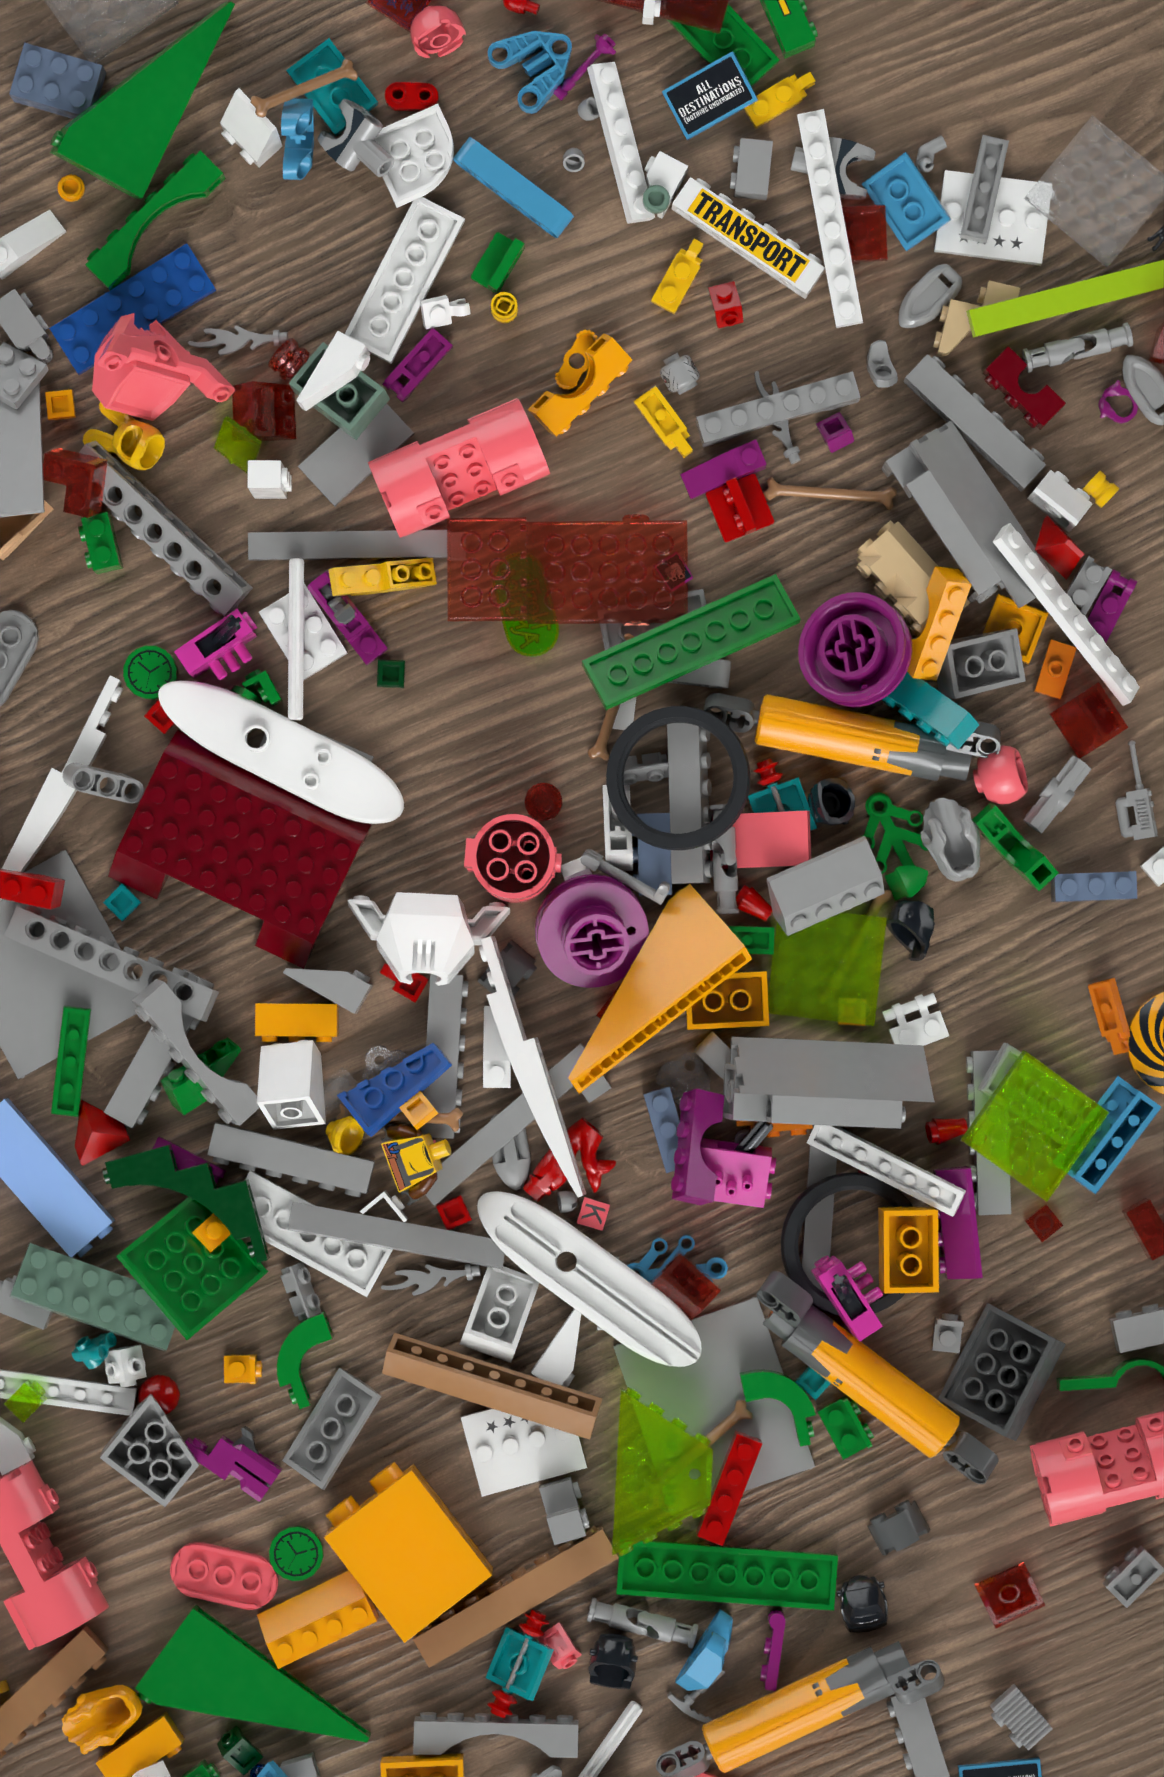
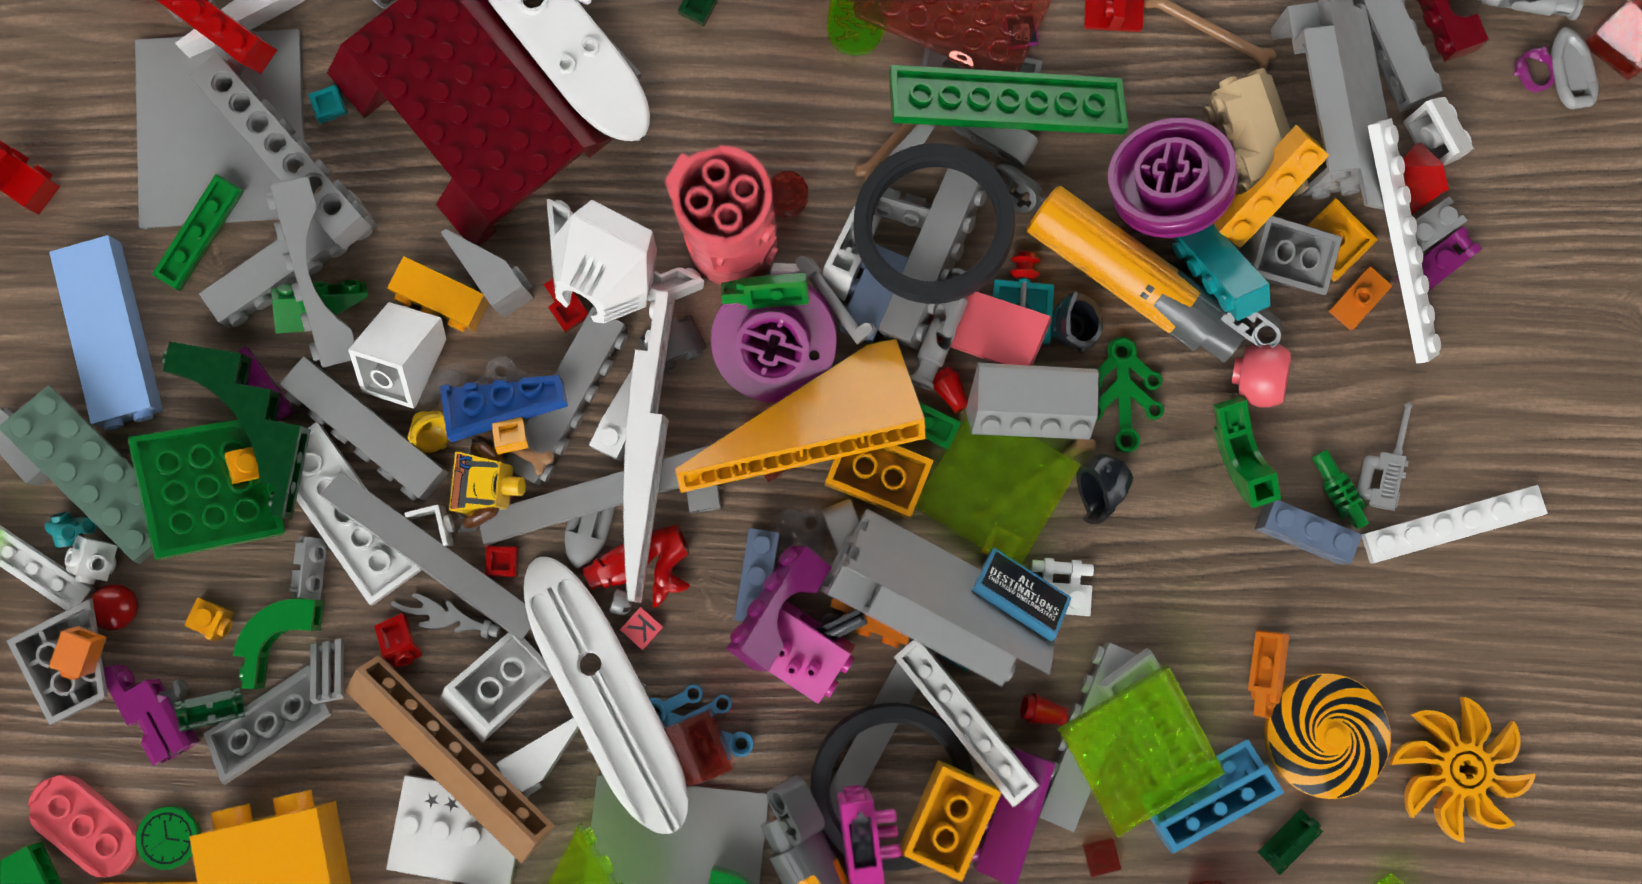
camera: 25 degrees right, 5 degrees down
red slope [75,1100,130,1166] -> none
green tile [884,865,928,901] -> none
light grey hair [921,797,980,882] -> none
light grey piece [1023,755,1091,834] -> none
clear red slope [1049,682,1129,759] -> none
yellow wheel [1082,470,1120,508] -> none
none -> orange brick [49,626,107,679]
none -> dark green hinge [174,688,245,732]
none -> light grey tile [310,638,344,704]
none -> red bracket [374,613,422,668]
none -> green hinge [721,273,809,309]
none -> tile [971,548,1072,642]
none -> green hinge [1311,449,1369,529]

